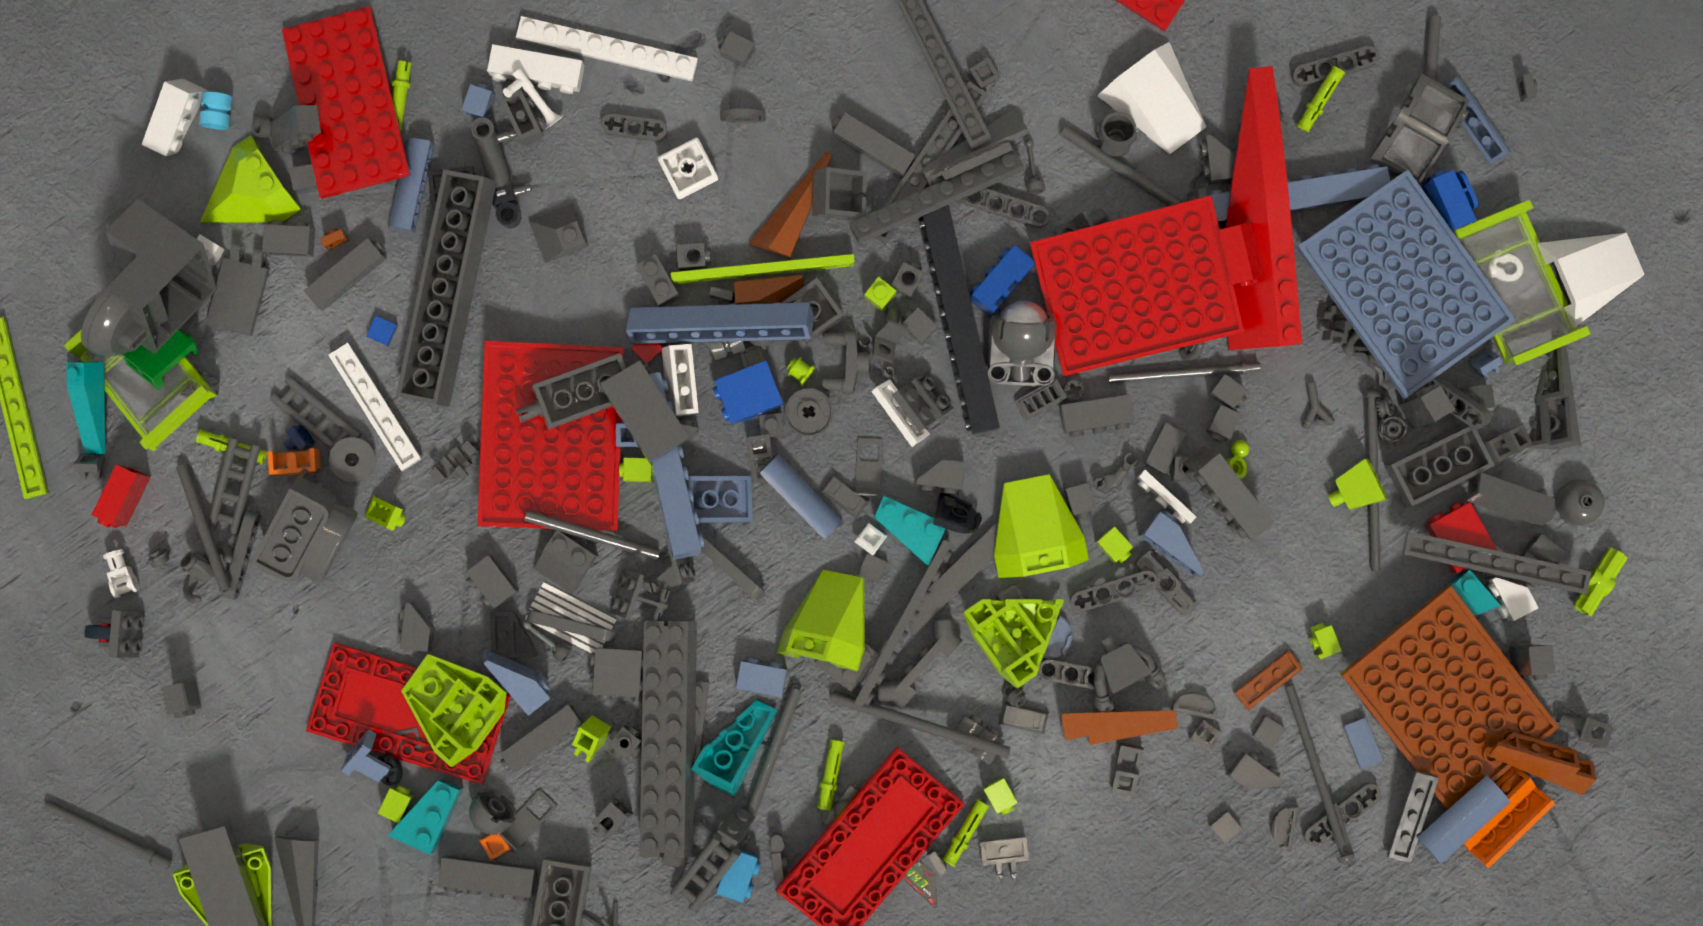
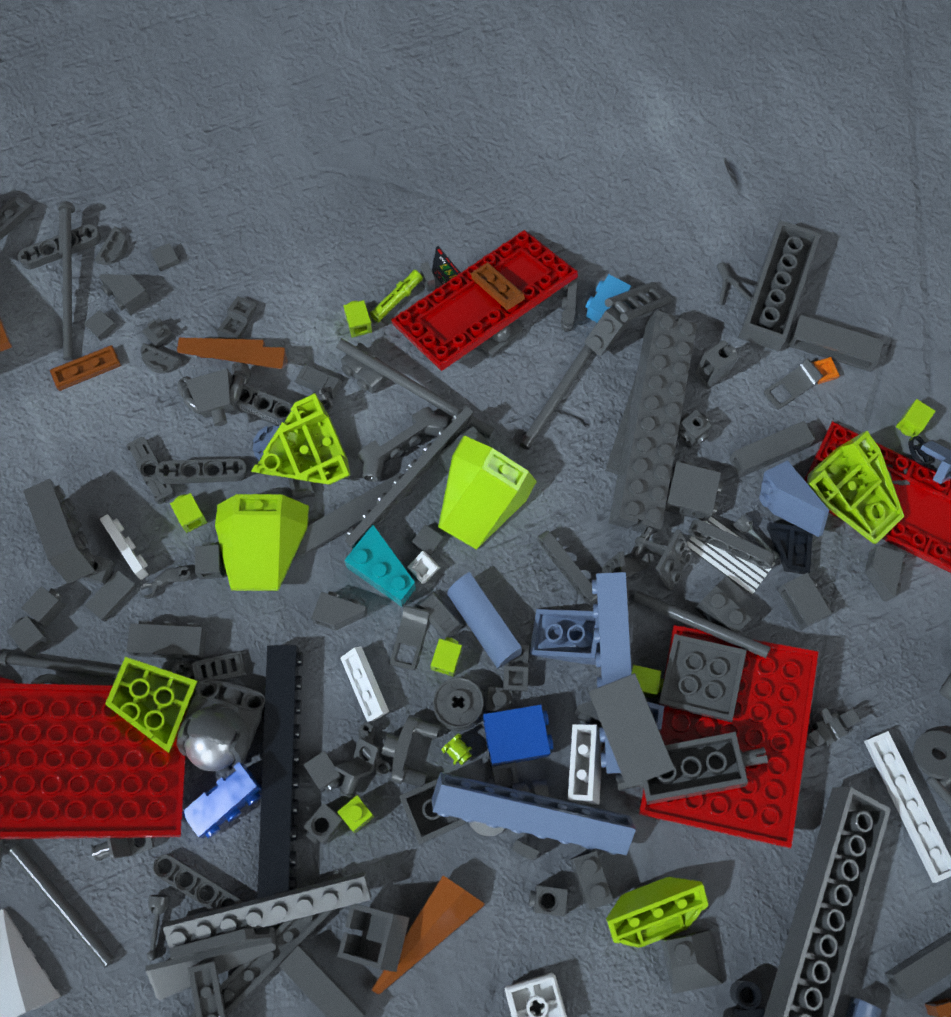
camera: 175 degrees left, 15 degrees down
lime tile [364,496,405,531] -> none
blue tile [366,316,398,346] -> none
teal wedge [387,779,463,855] -> none
dark grey cylinder [469,788,516,835] -> none
lime brick [572,715,611,763] -> none
red tile [631,343,663,364] -> none
lime tile [671,254,855,285] -> none
teal wedge [691,700,777,797] -> none
dark orange slope [734,275,804,305] -> none
sand blue brick [736,657,787,697] -> none
lime pin [817,739,845,811] -> none
dark grey brick [892,372,953,432] -> none
black tile [933,493,982,534] -> none
hinge [980,836,1029,882] -> none
dark grey helmet [1096,112,1138,157] -> none
sand blue slope [1139,511,1204,577] -> none
lime plate [1226,440,1249,479] -> none
lime brick [1309,622,1342,659] -> none
sand blue tile [1343,717,1383,769] -> none
none -> lime wedge [105,657,197,753]
none -> lime brick [430,637,462,677]
none -> dark orange tile [471,263,525,310]
none -> lime wedge [606,877,708,948]
none -> dark grey plate [659,634,747,722]

